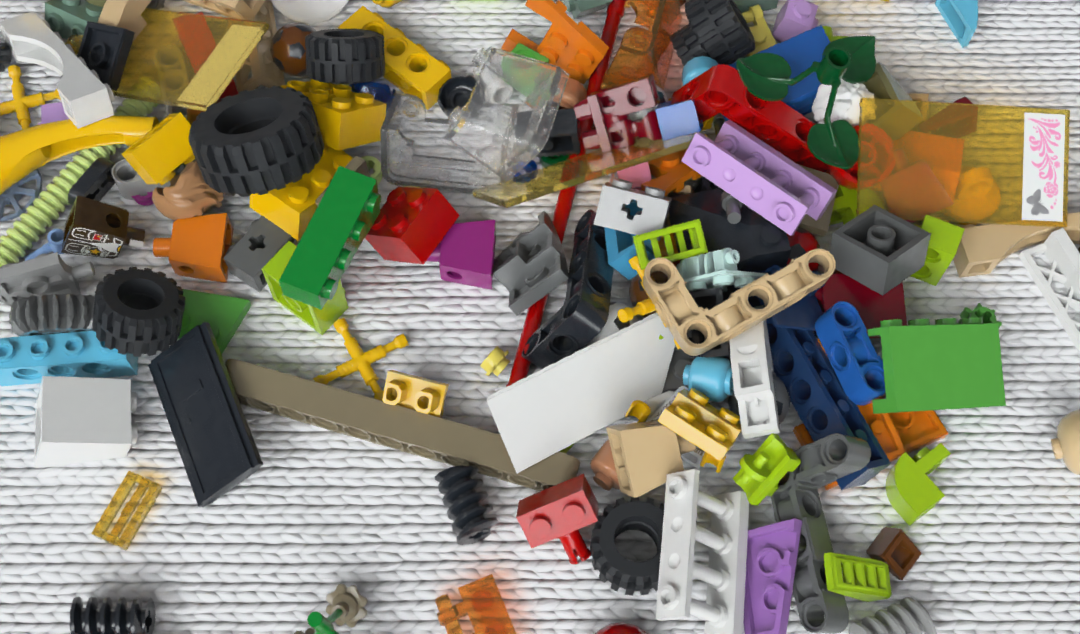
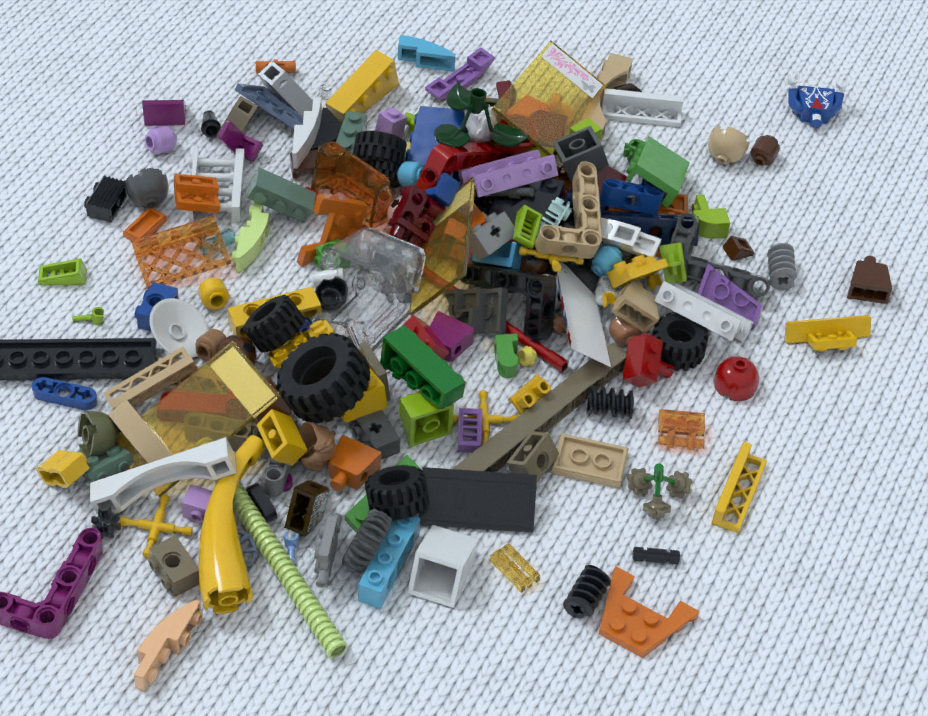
camera: 65 degrees left, 15 degrees down
black tile [77,21,135,92] -> none
lime slope [824,552,892,602] -> none
none -> medium nougat head [195,329,227,362]
none -> medium lavender slope [425,47,495,100]
none -> medium lavender slope [457,408,482,453]
none -> bright green leg [494,334,518,378]
none -> dark tan brick [507,431,559,483]
none -> tan tile [551,433,629,489]

